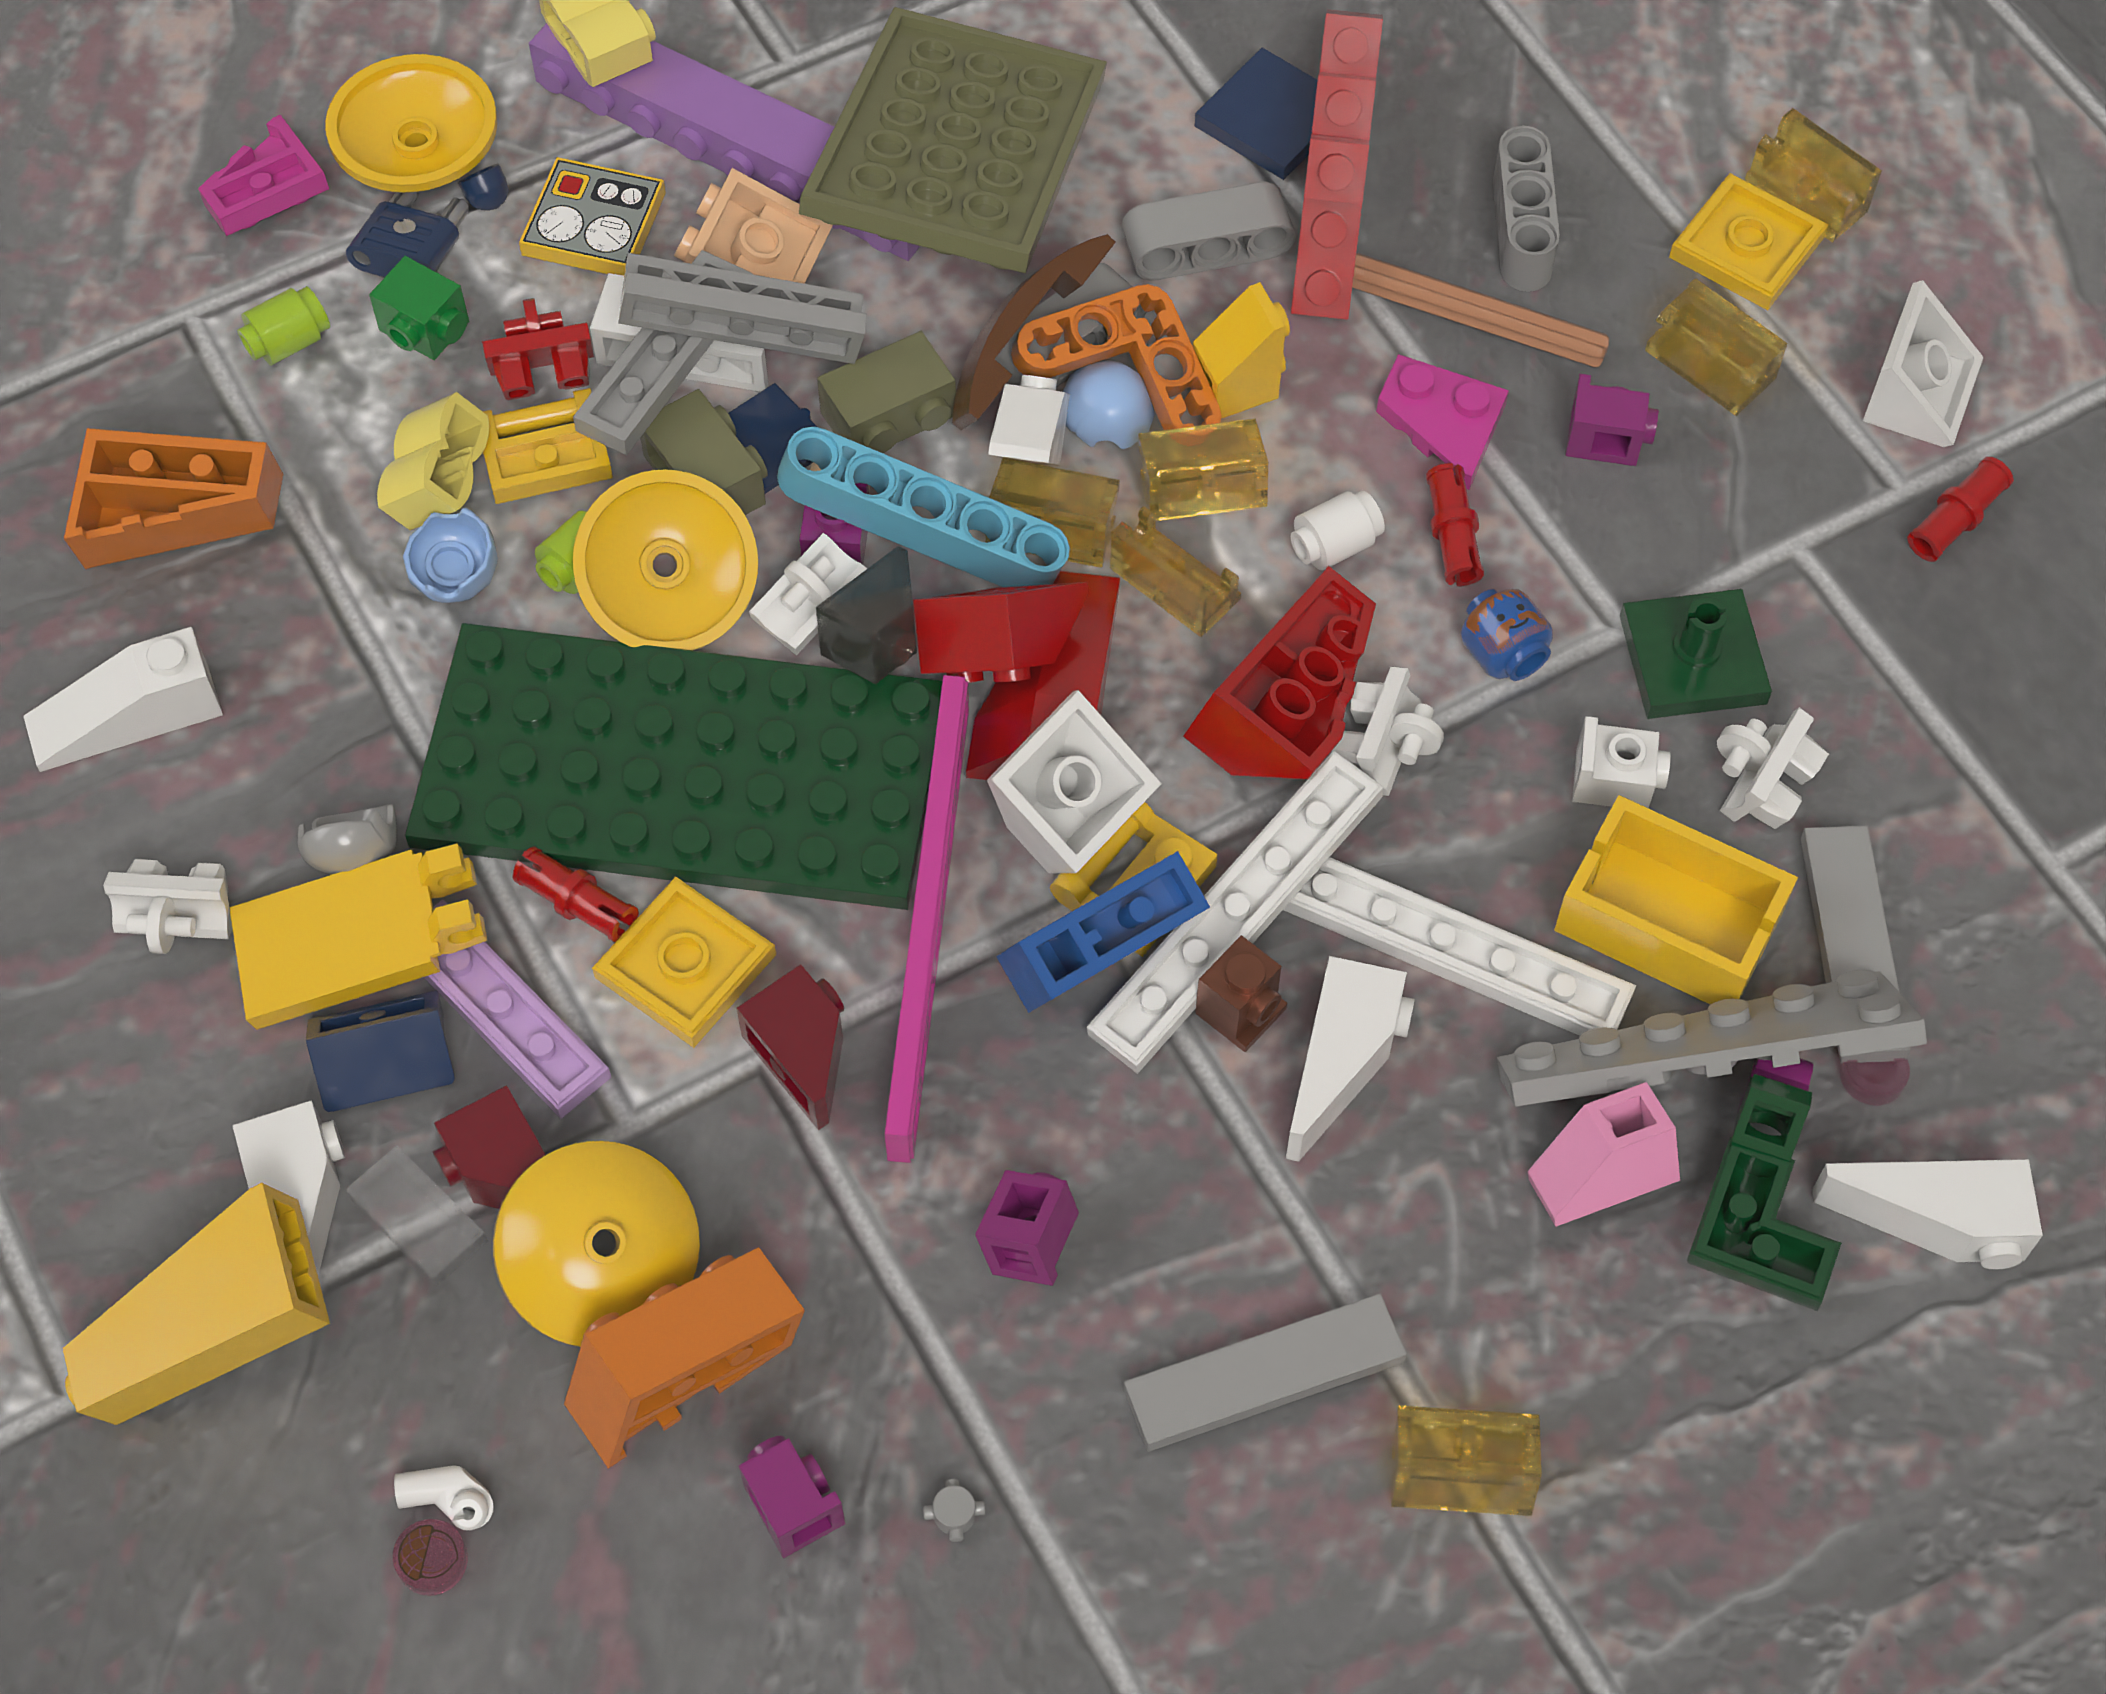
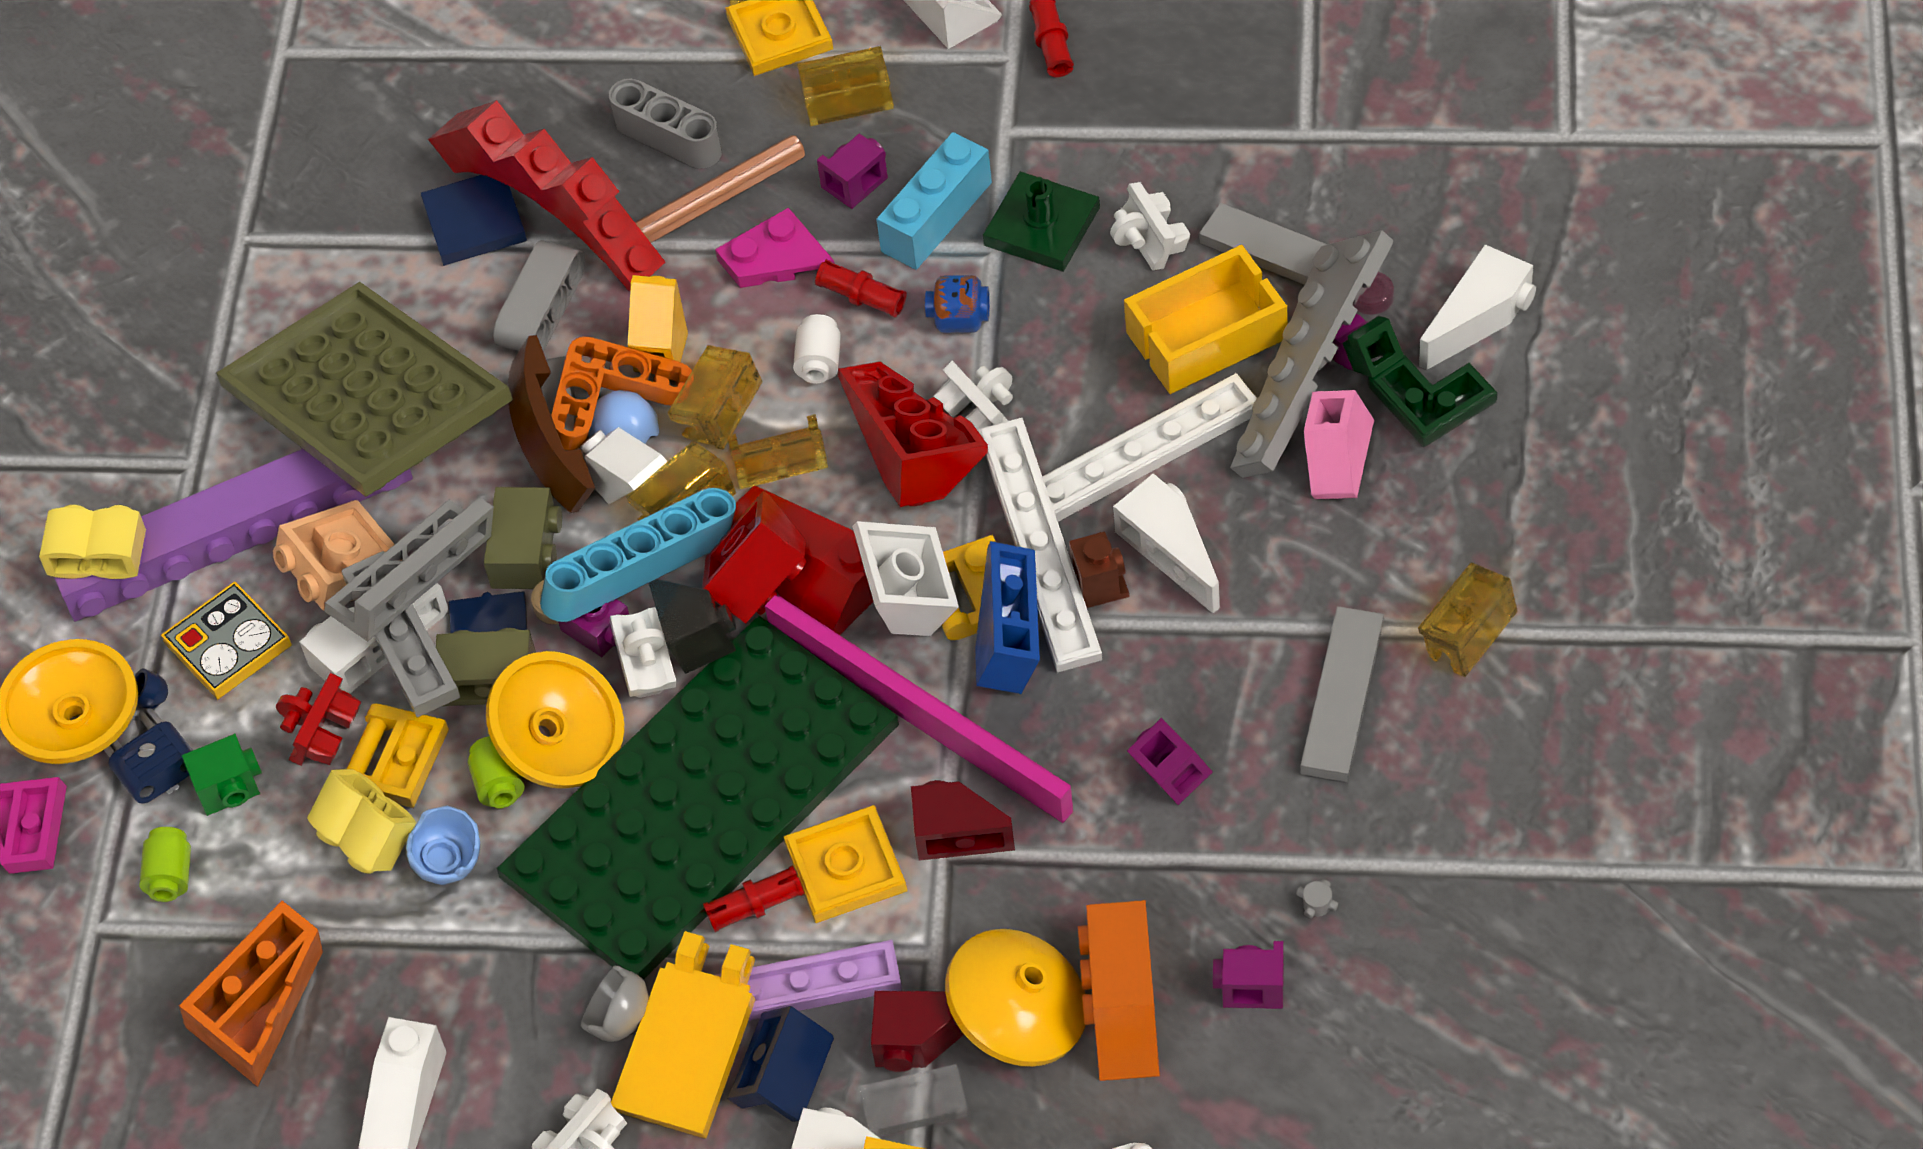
camera: 50 degrees left, 5 degrees down
white brick [1572,716,1670,808] -> none
none -> medium azure brick [876,132,992,270]

